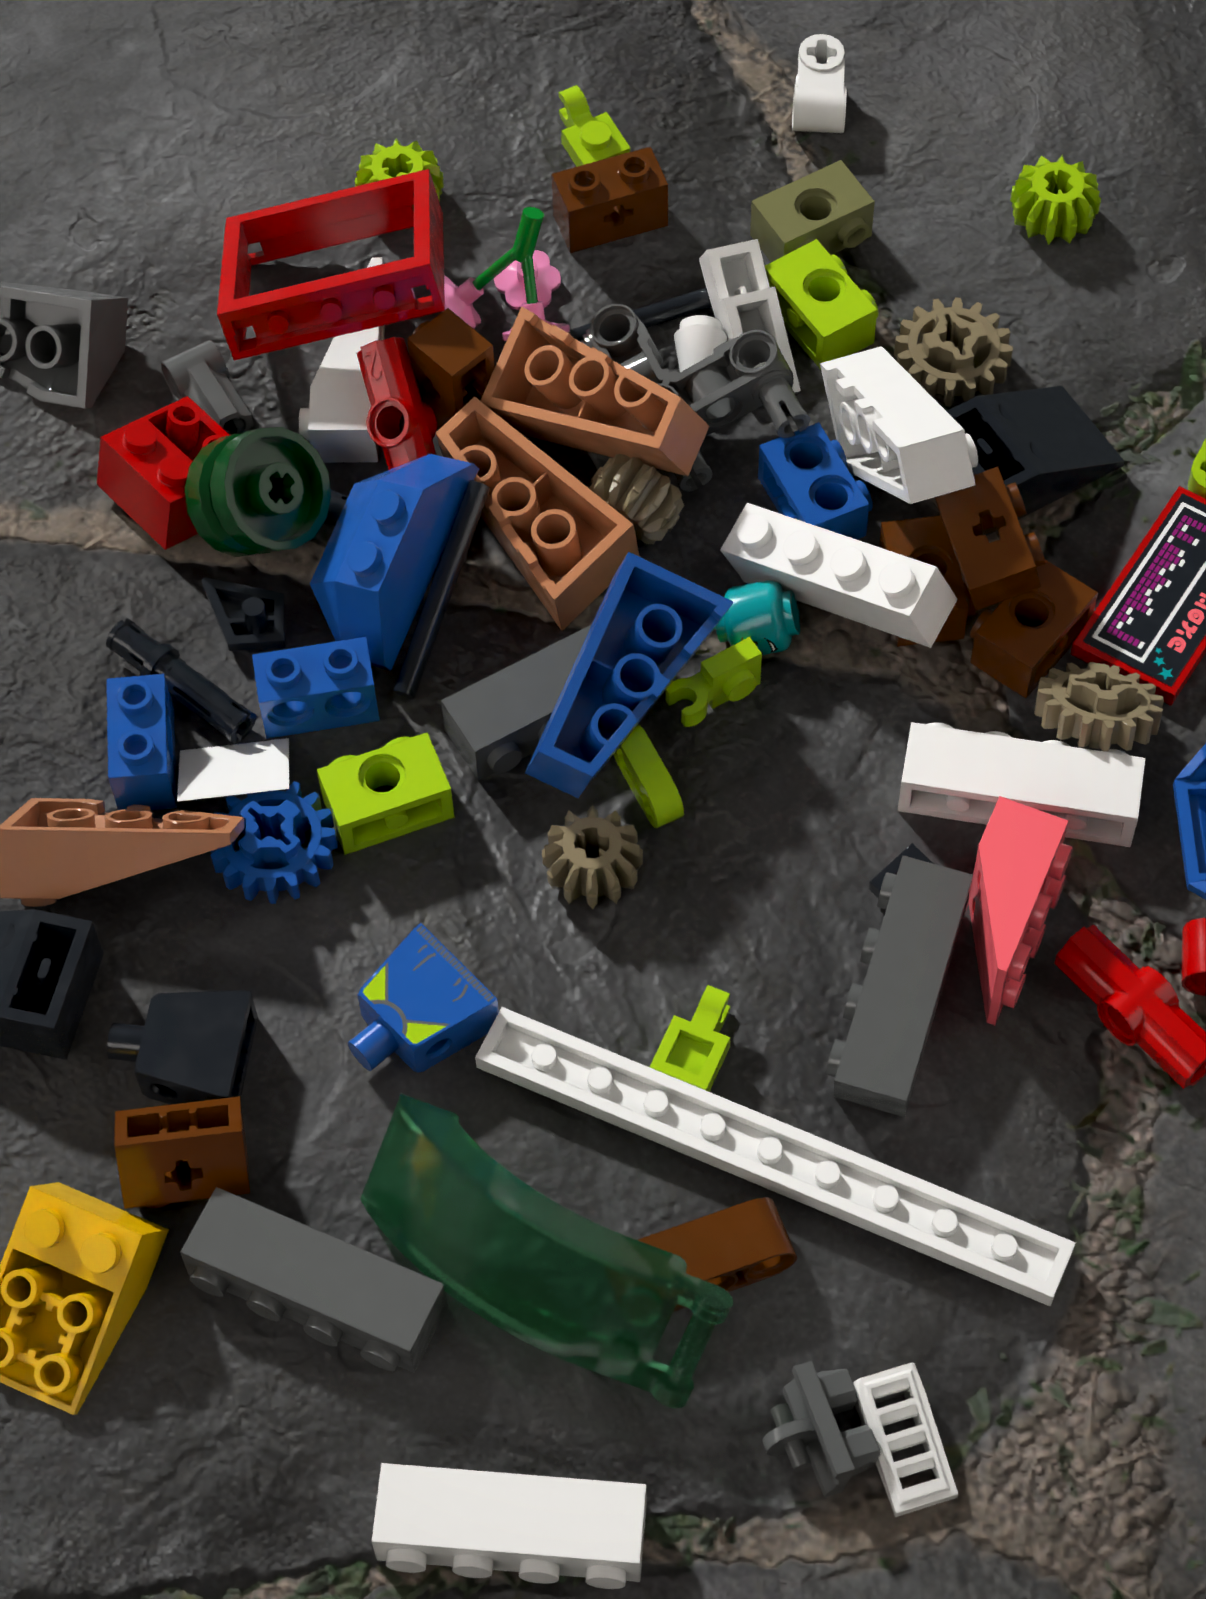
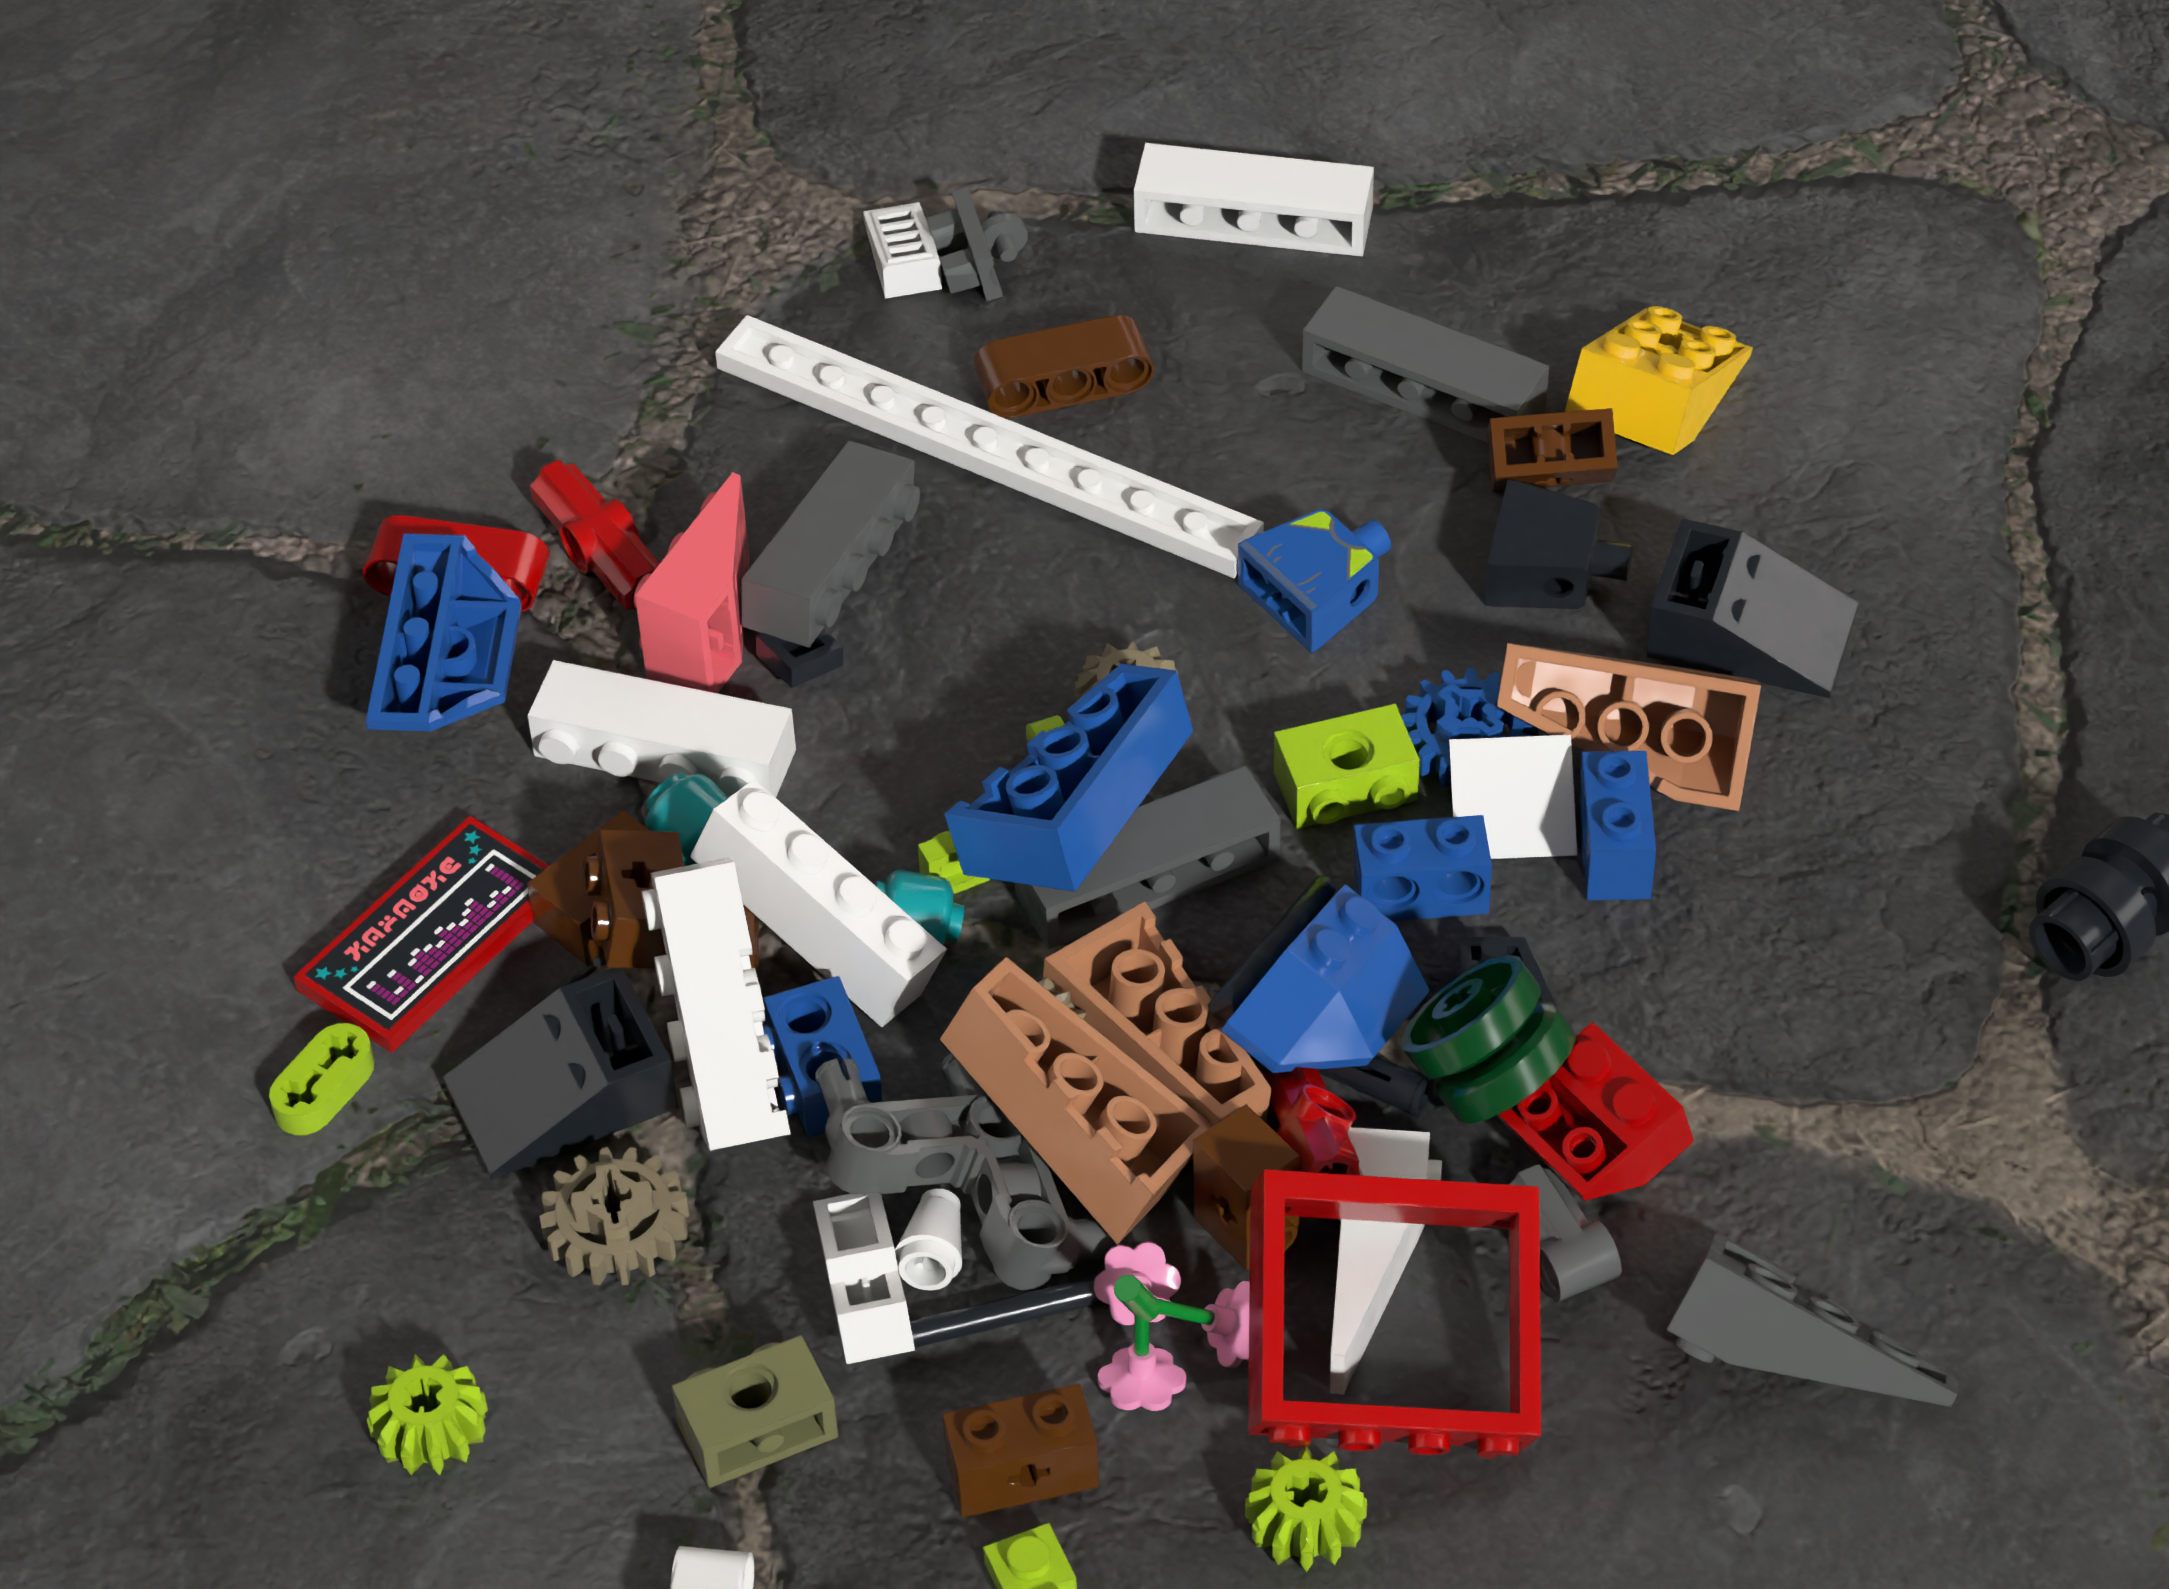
camera: 175 degrees left, 10 degrees down
black pin [106,618,256,744] -> none
clear green windscreen [360,1094,733,1408] -> none
lime plate [650,985,731,1092] -> none
lime brick [765,239,879,370] -> none
dark tan gear [1034,662,1164,752] -> none
none -> teal head [645,772,728,866]

